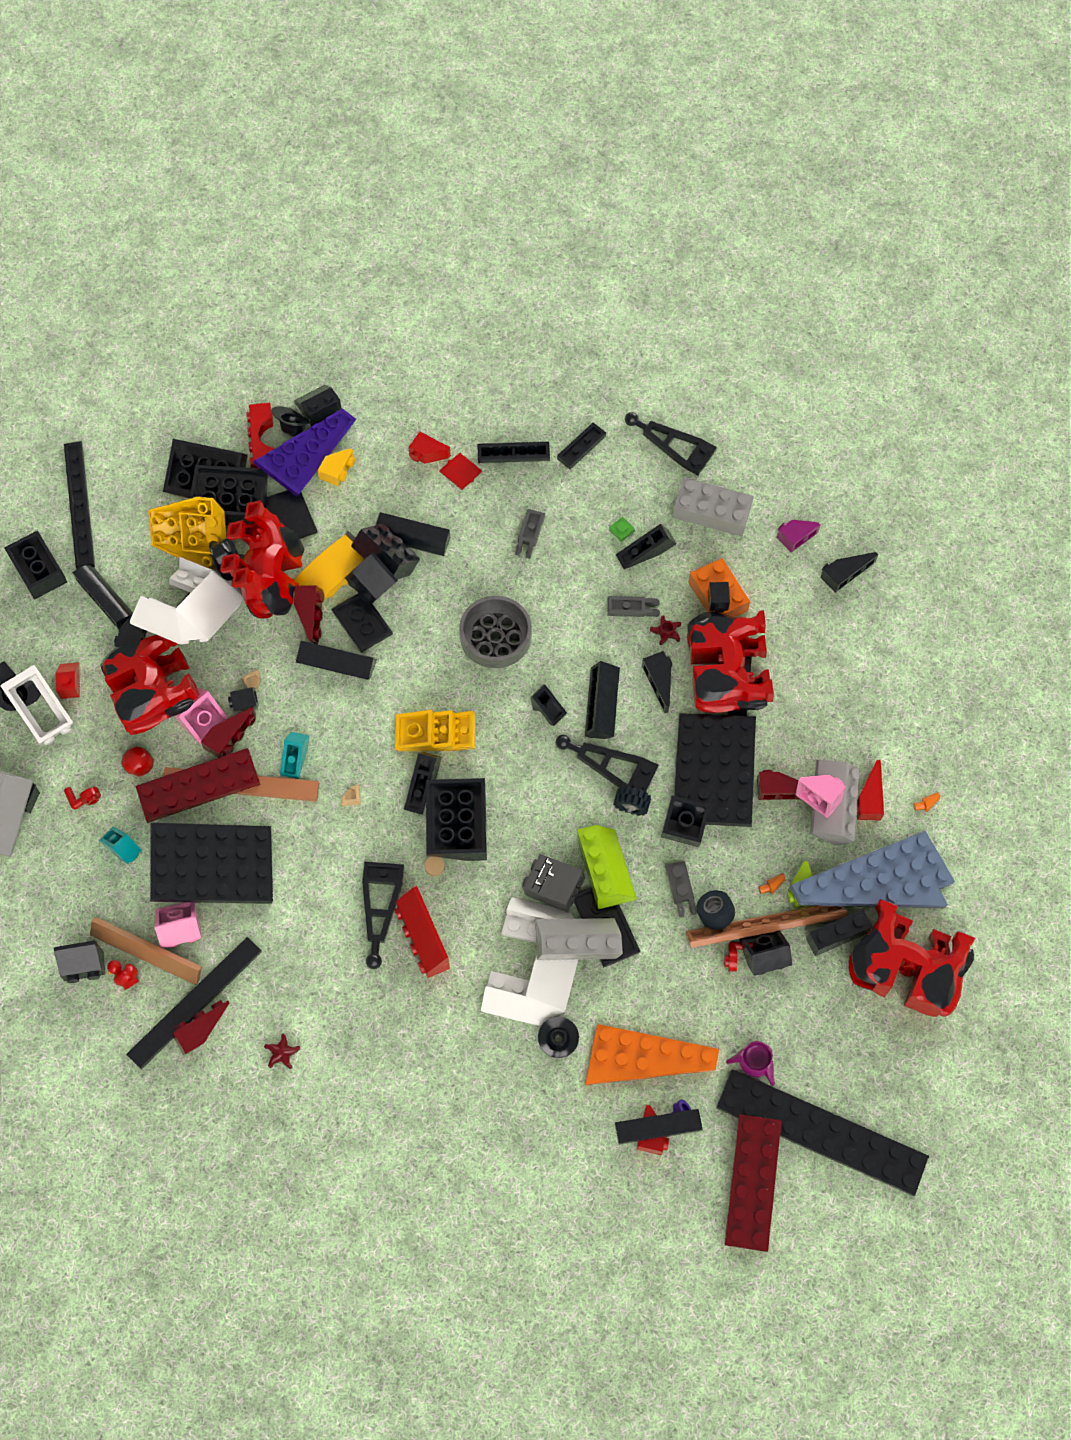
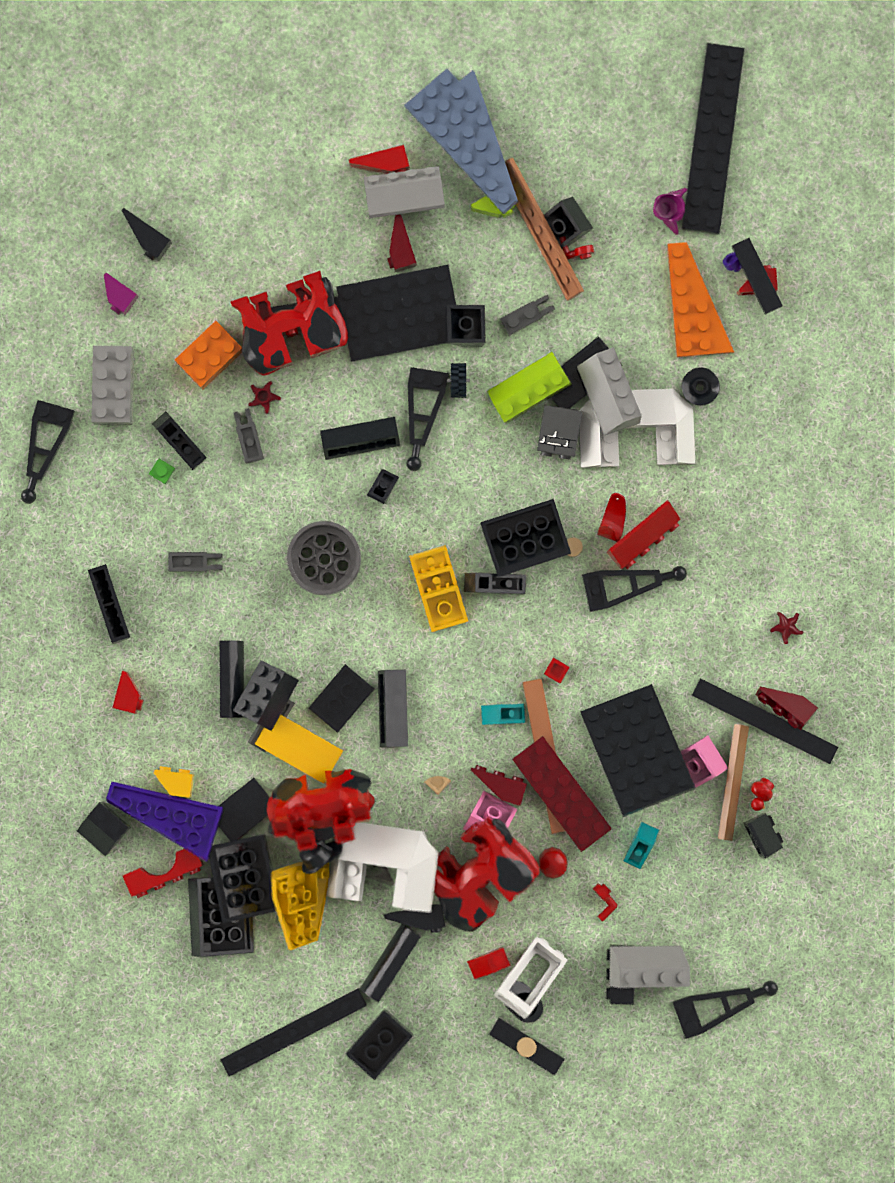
camera: 105 degrees left, 20 degrees up
black brick [228,687,259,711] -> none
black piece [271,406,310,437] -> none
dark red slope [294,585,324,644] -> none
tan tile [341,784,361,806] -> none
black slope [345,552,398,606] -> none
red piece [439,453,482,490] -> none
black plate [557,422,606,469] -> none
black slope [642,651,673,713] -> none
black wheel [696,890,736,930] -> none
black brick [708,582,730,613] -> none
dark red plate [724,1114,782,1252] -> none
orange bar [758,873,785,895] -> none
bright pink slope [796,775,846,818] -> none
black brick [806,909,873,956] -> none
red animal [848,899,976,1017] -> none
orange bar [913,792,940,812] -> none
none -> red plate [544,658,570,684]
none -> red piece [597,493,626,542]

